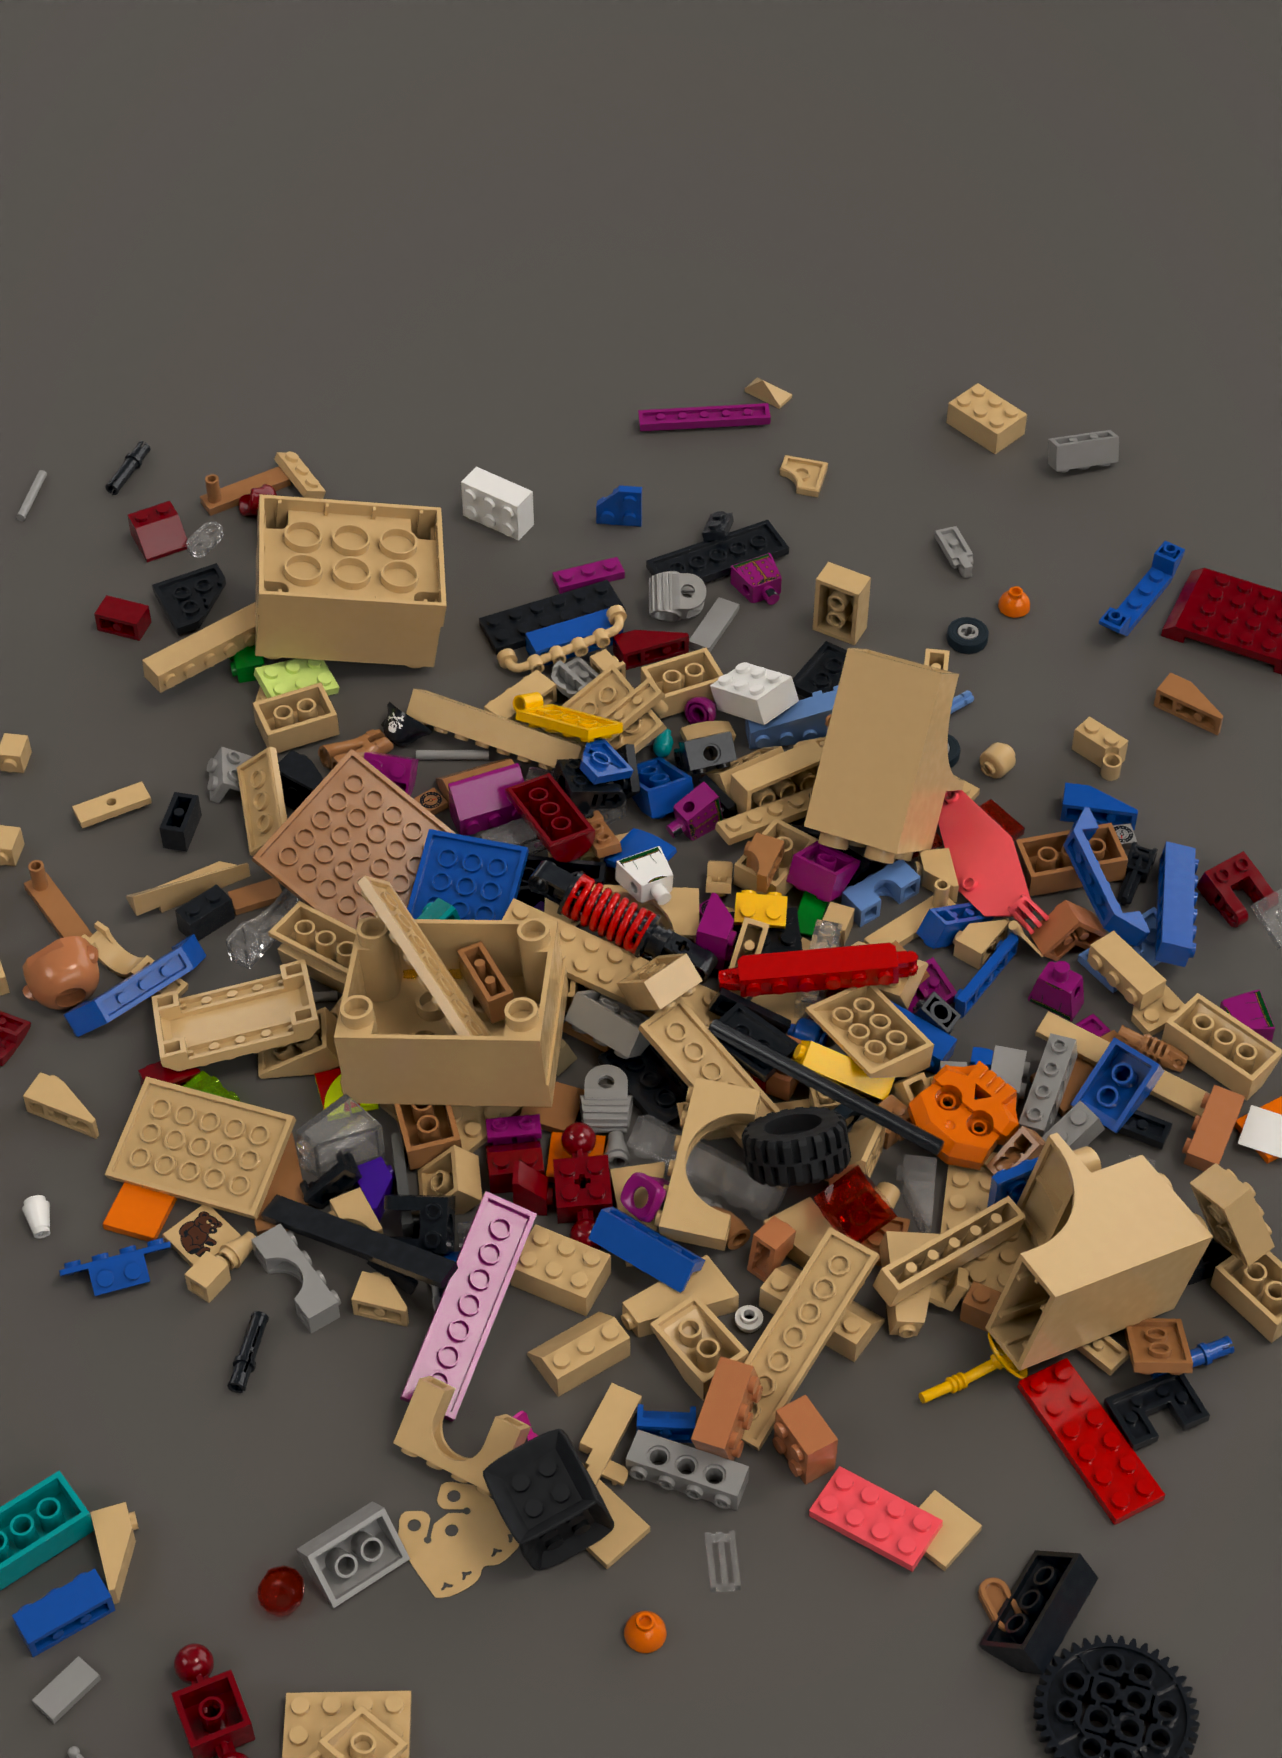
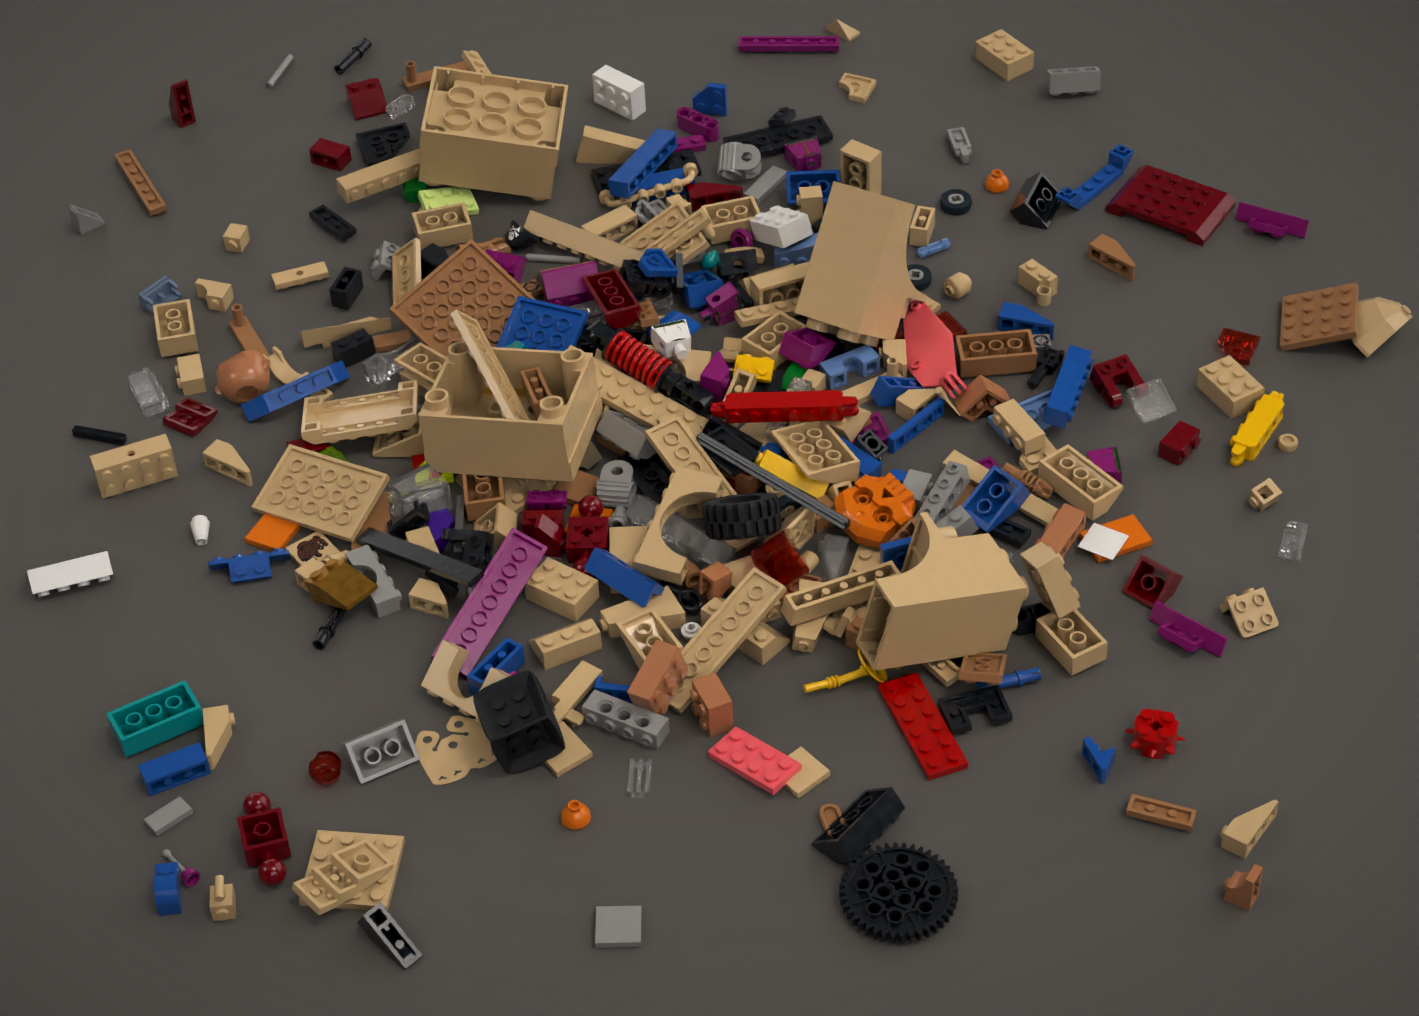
camera: 10 degrees right, 5 degrees down
yellow hinge [513,692,623,742] -> none
tan brick [616,953,703,1012] -> none
magenta piece [620,1172,670,1223] -> none
medium nougat arch [744,832,785,893] -> none
magenta torso [1028,961,1084,1022] -> none
blue slope [1063,807,1150,947] -> none
none -> pearl gold slope [304,559,378,611]
none -> black plate [309,204,357,241]
none -> blue brick [467,637,525,695]
none -> tan slope [576,125,646,164]
none -> blue brick [608,128,678,199]
none -> black piece [662,581,704,613]
none -> magenta beam [676,107,719,142]
none -> blue slope [786,170,840,205]
none -> tan brick [796,185,823,226]
none -> black slope [1009,171,1061,230]

